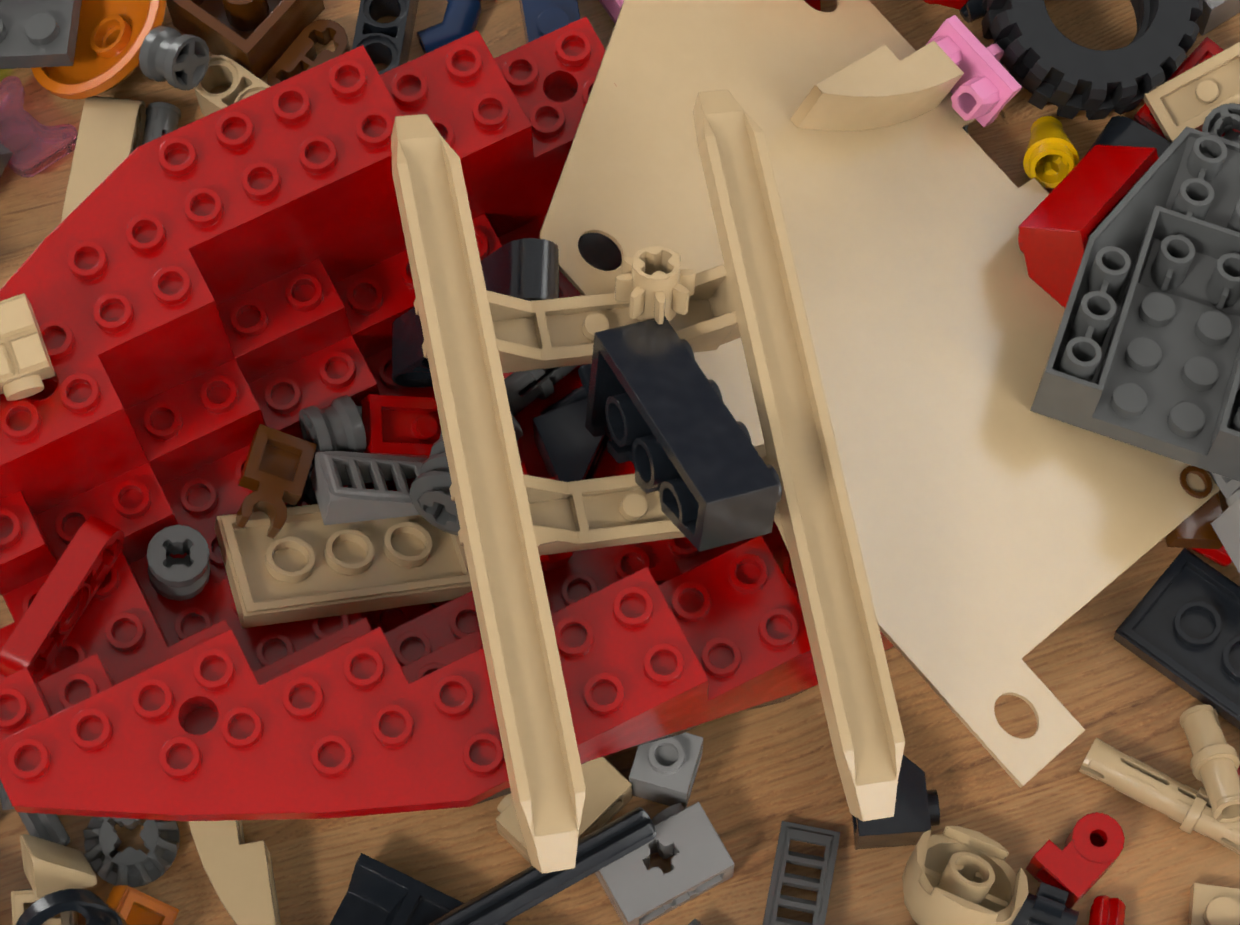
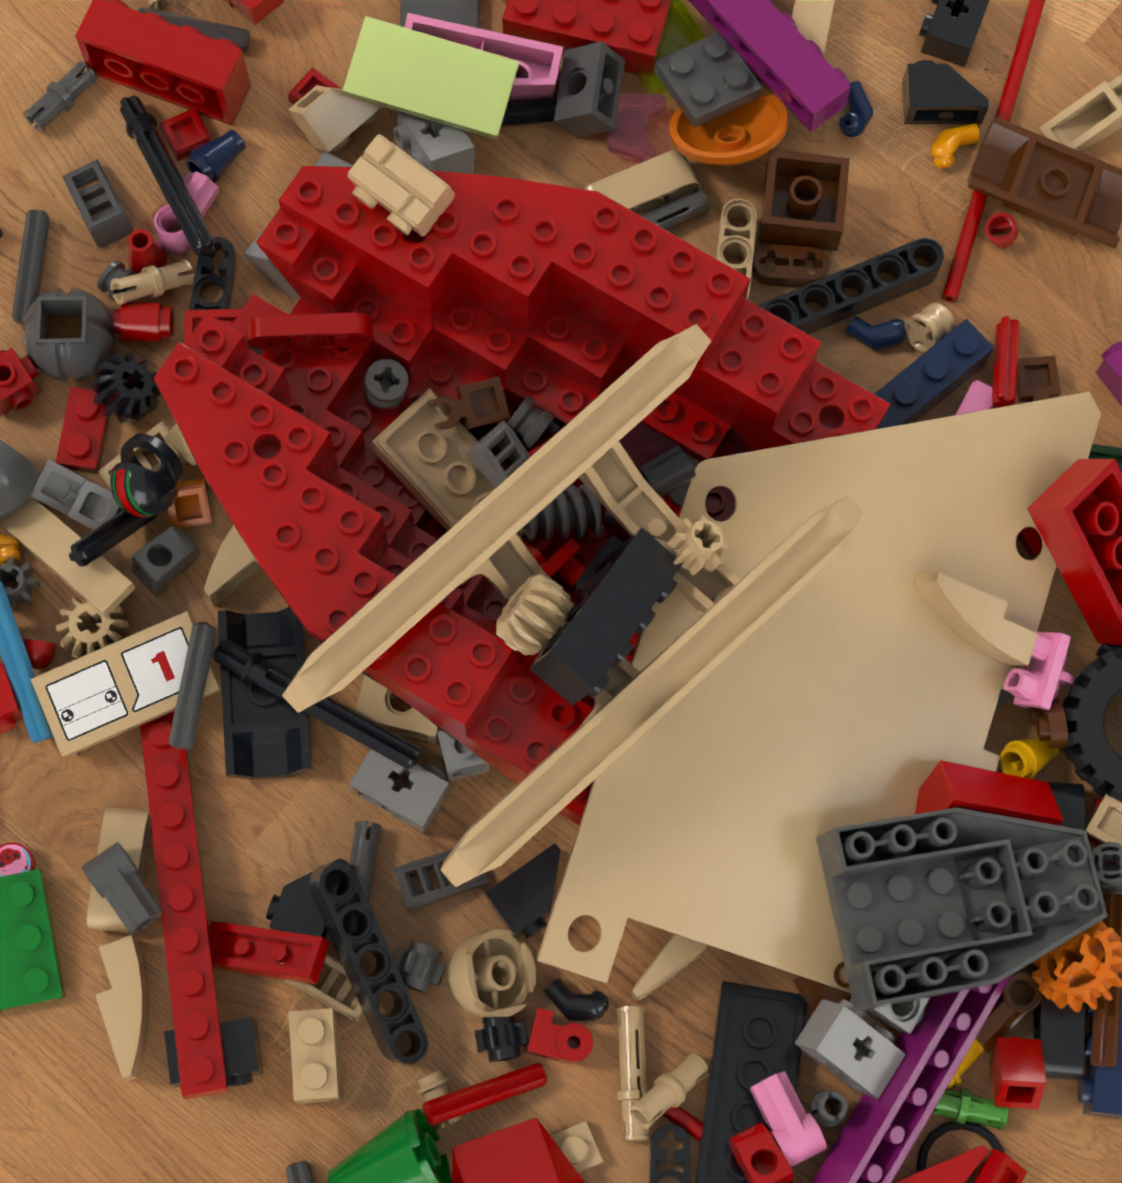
camera: 55 degrees right, 5 degrees up
dark grey wheel [139,26,210,90] -> none
none -> tan gear [496,574,571,656]
none -> black arm [543,978,609,1021]
none -> tan slope [631,934,707,1003]
none -> reddish brown plate [1028,697,1068,749]

